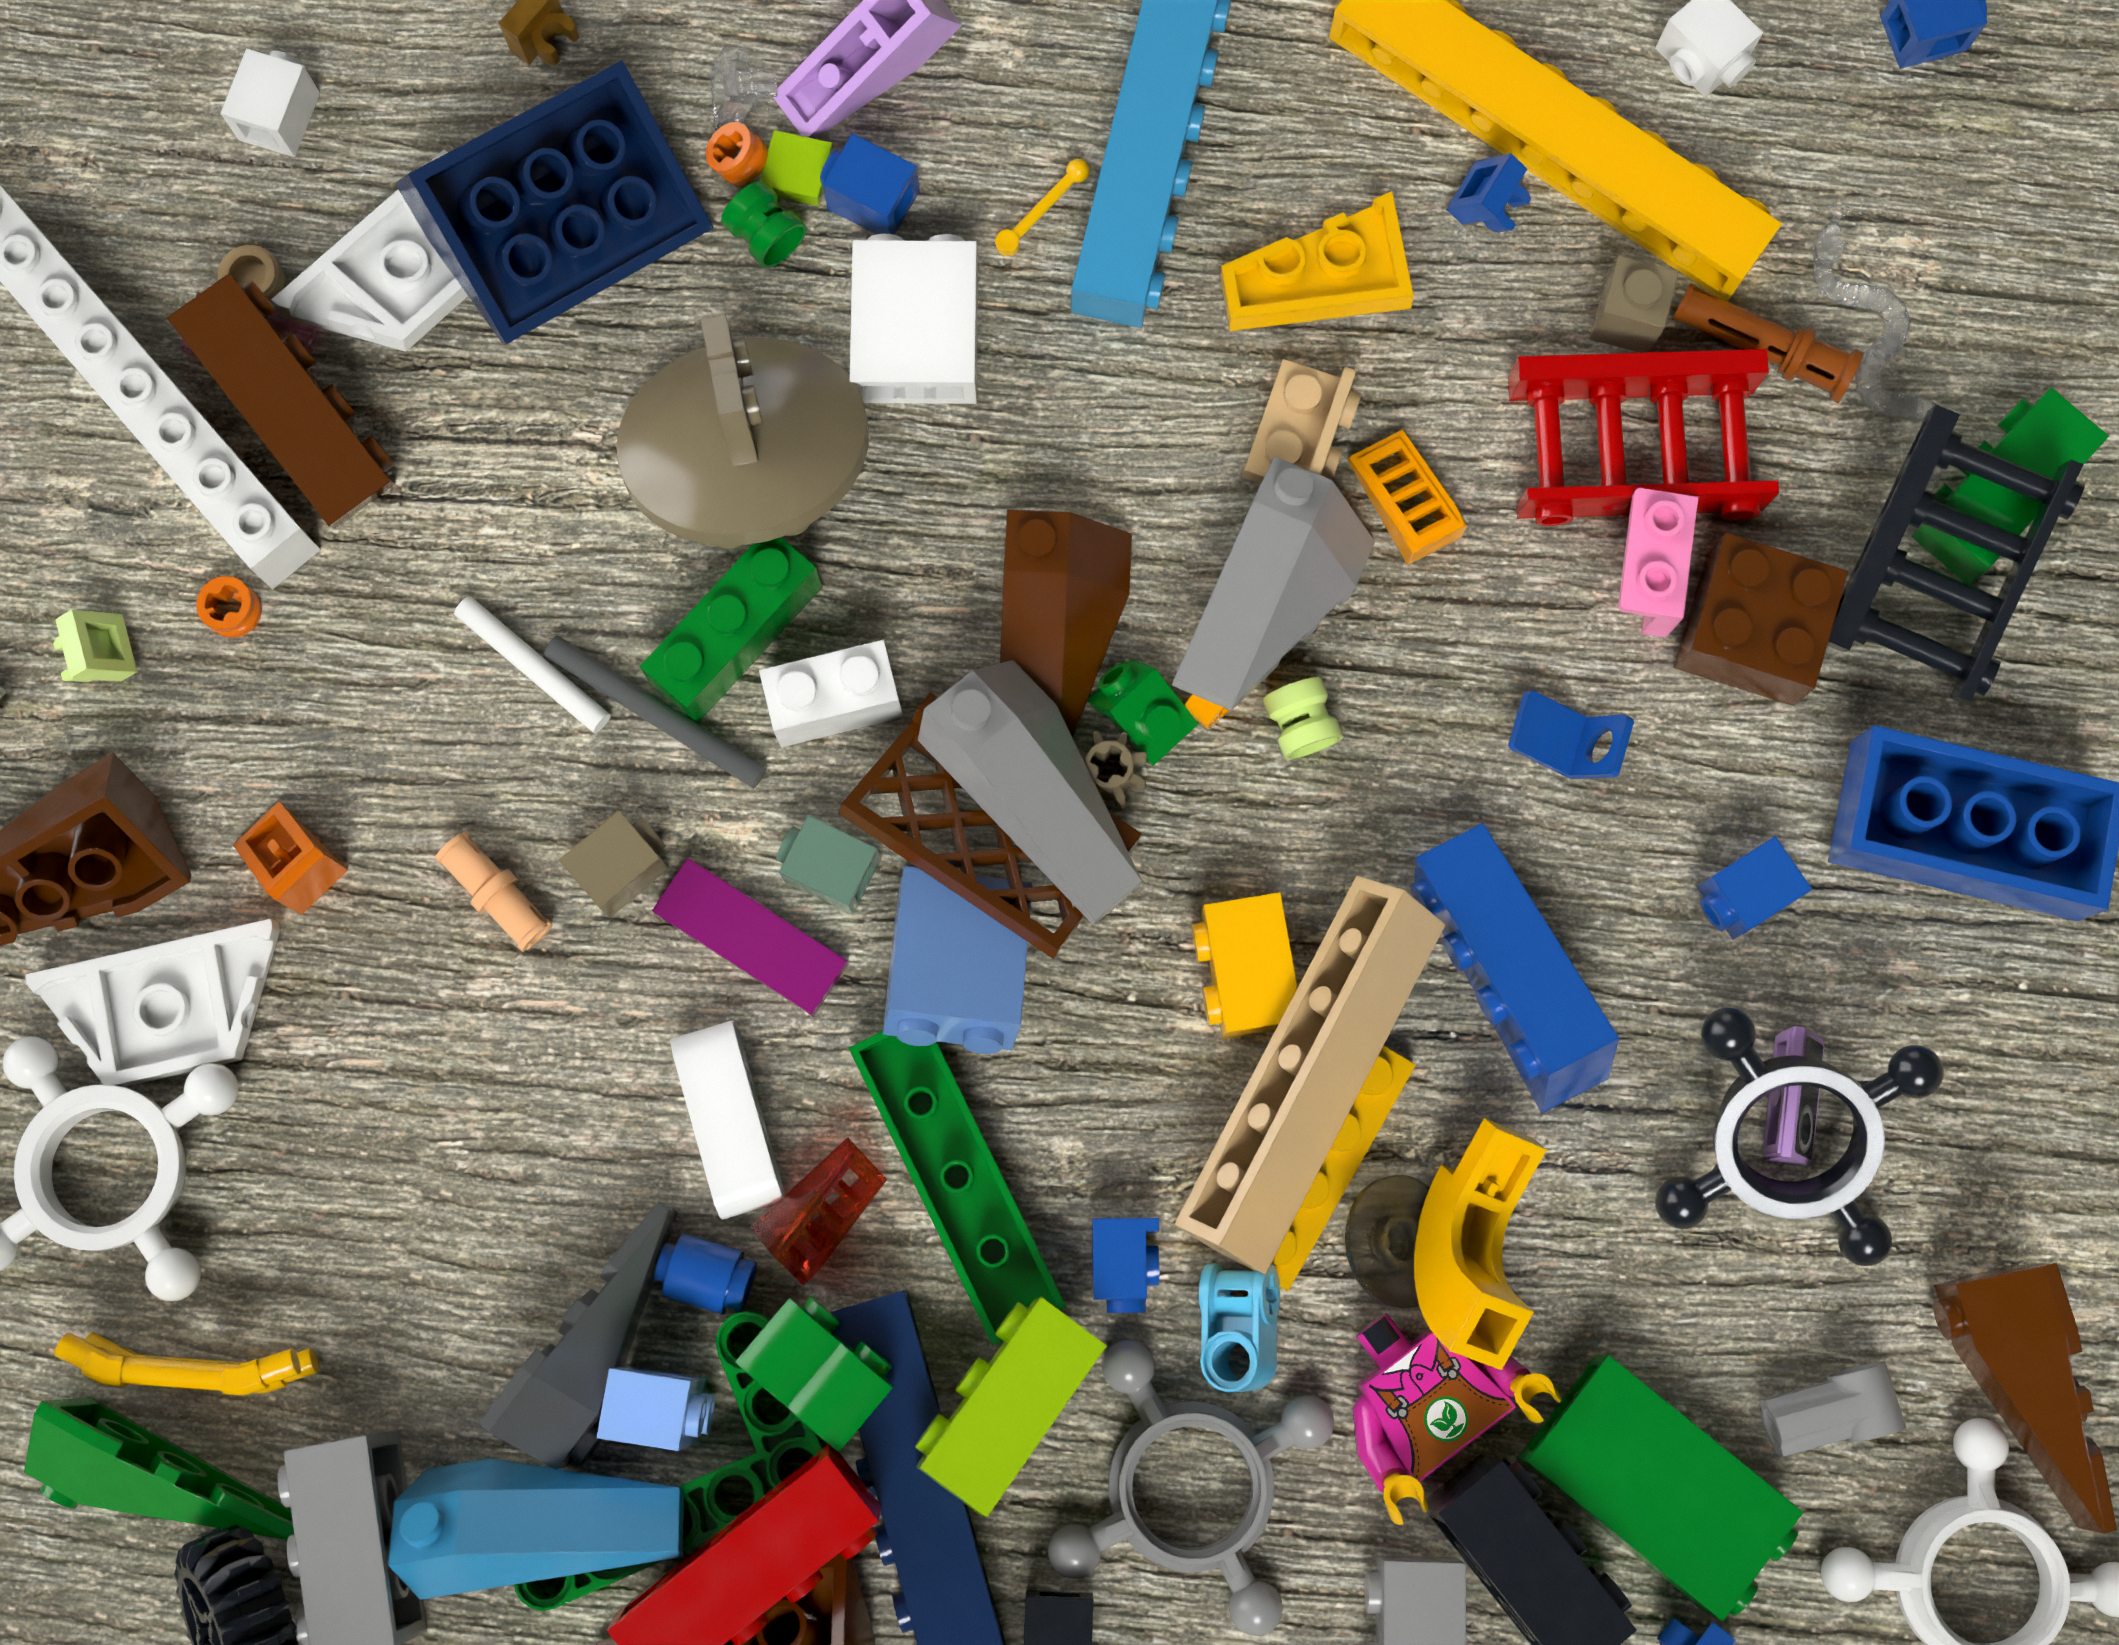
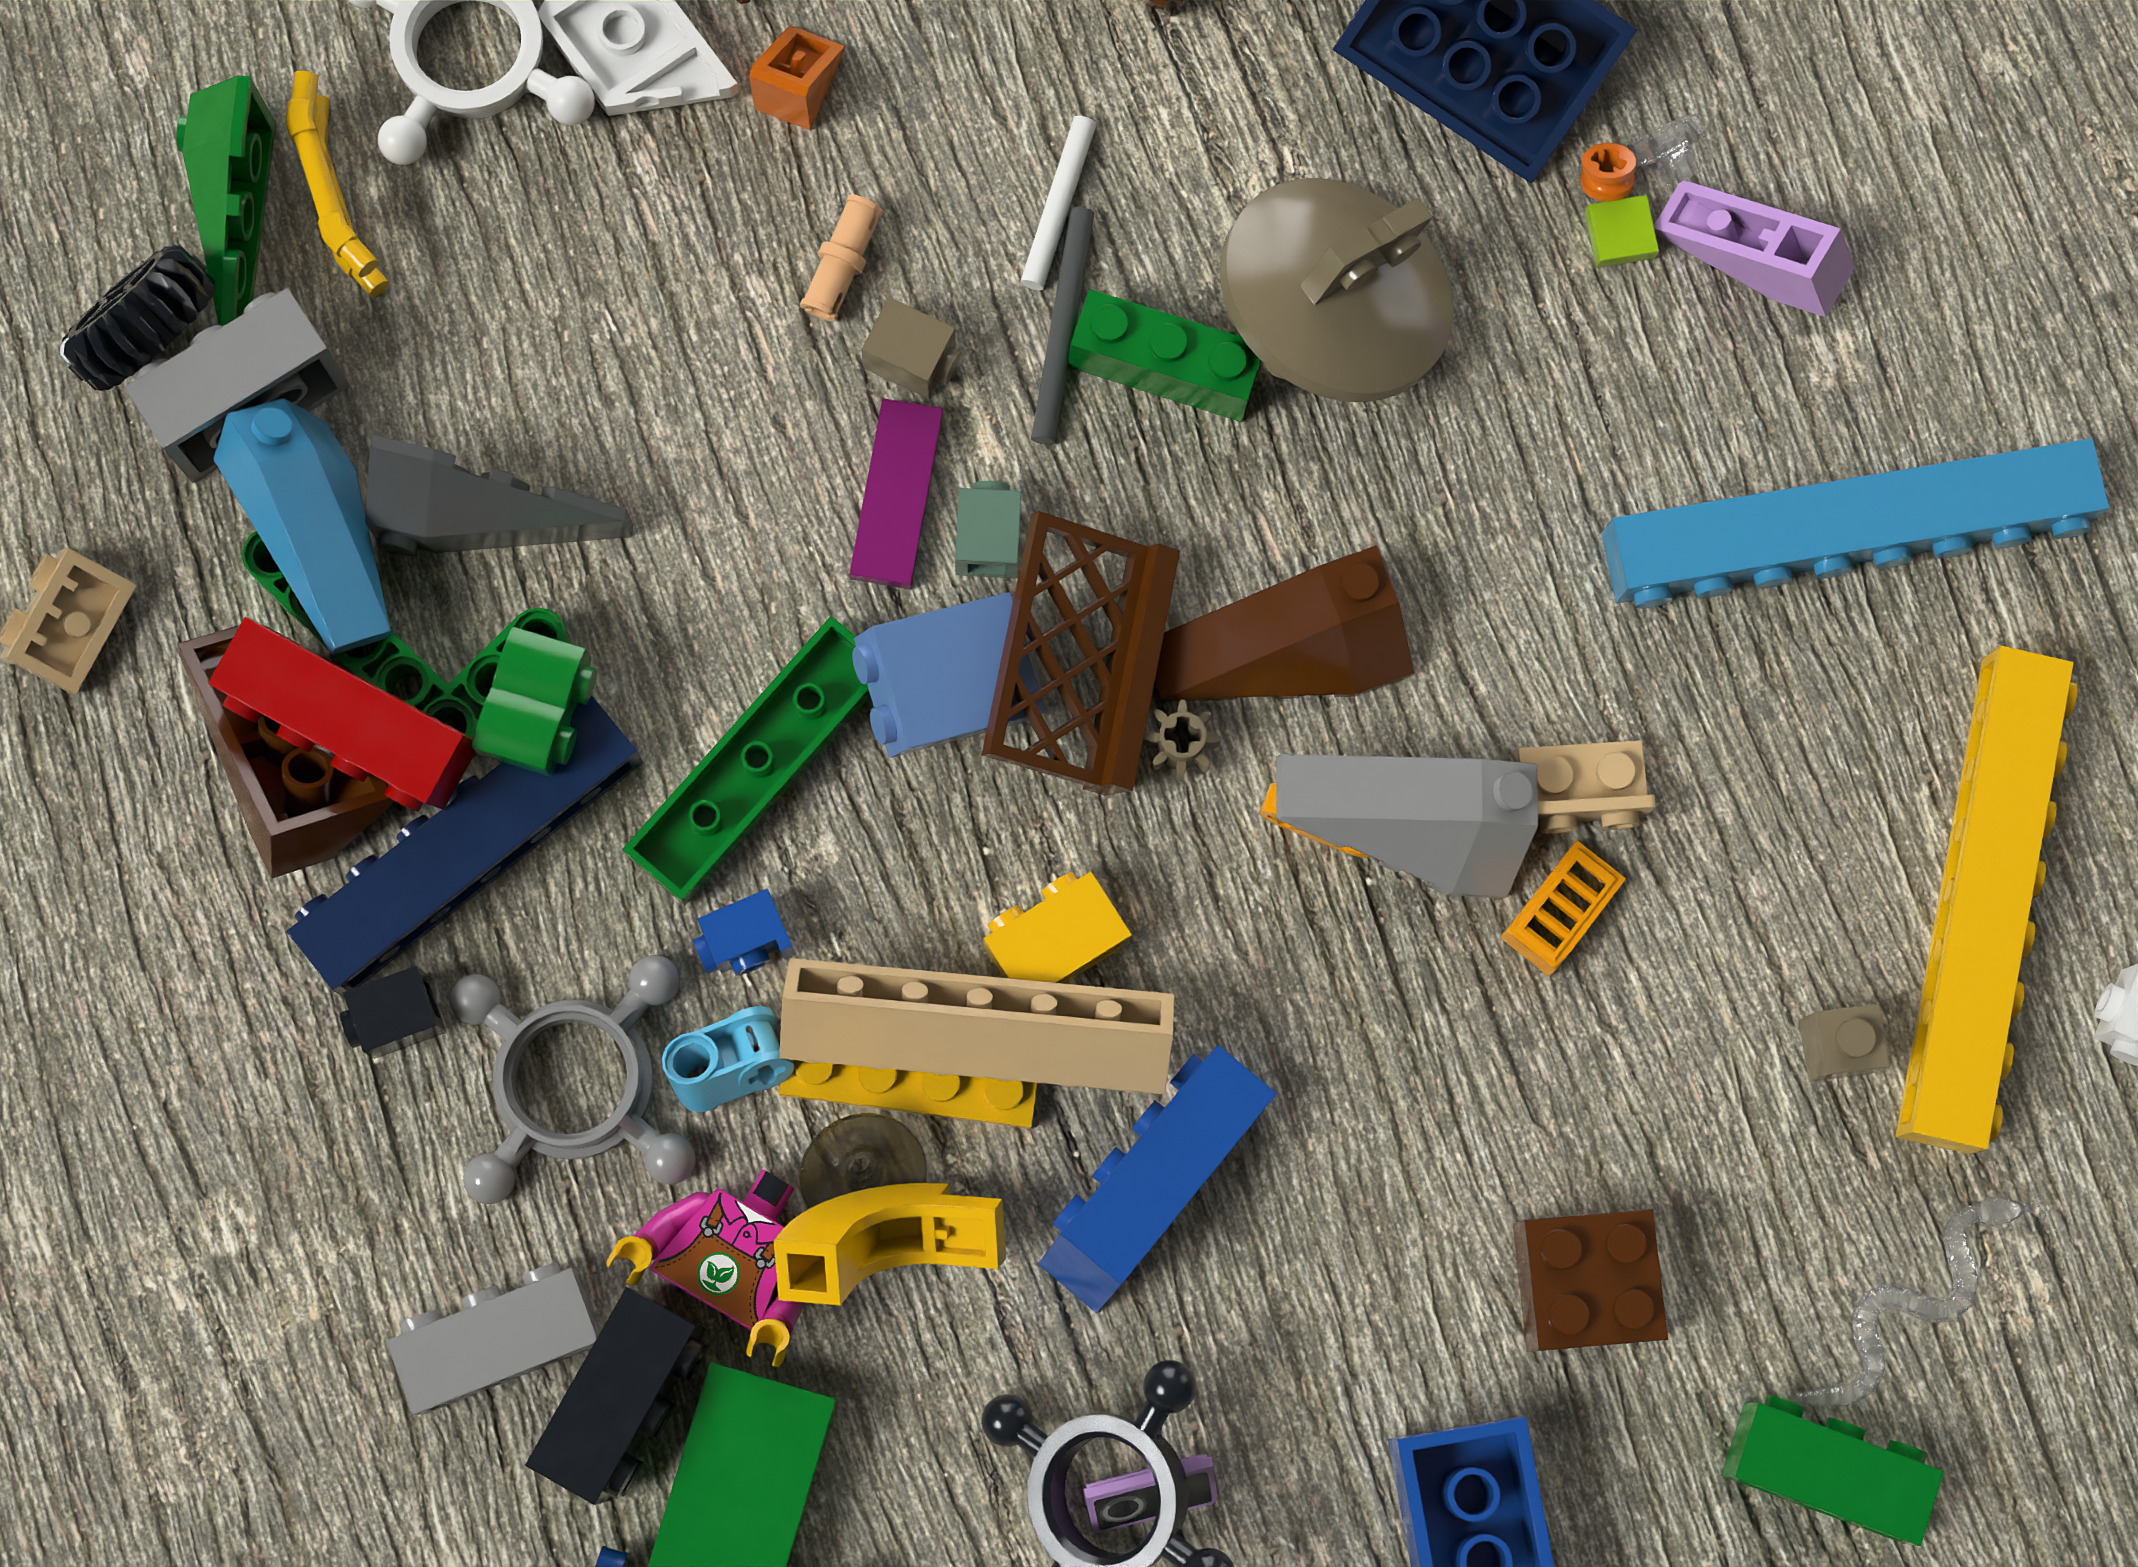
camera: 60 degrees right, 0 degrees up
light blue brick [597,1366,715,1451] -> none
blue brick [654,1233,757,1315] -> none
white beam [670,1020,785,1220] -> none
green wheel [721,181,807,268] -> none
clear red slope [750,1137,887,1286] -> none
white brick [759,640,903,748] -> none
blue brick [820,133,920,235] -> none
white brick [850,234,978,404] -> none
lime brick [915,1297,1107,1518] -> none
light grey wedge [918,660,1142,925] -> none
yellow hinge [995,158,1090,257] -> none
green bracket [1088,660,1199,766] -> none
yellow wing [1220,191,1414,331] -> none
yellowish green wheel [1263,677,1344,760] -> none
blue tile [1446,153,1531,233] -> none
red fence [1508,349,1779,526] -> none
blue bracket [1508,691,1634,779] -> none
bright pink bracket [1618,488,1698,638] -> none
dark orange pin [1672,283,1864,403] -> none
blue brick [1697,836,1813,940] -> none
black fence [1827,404,2085,703] -> none

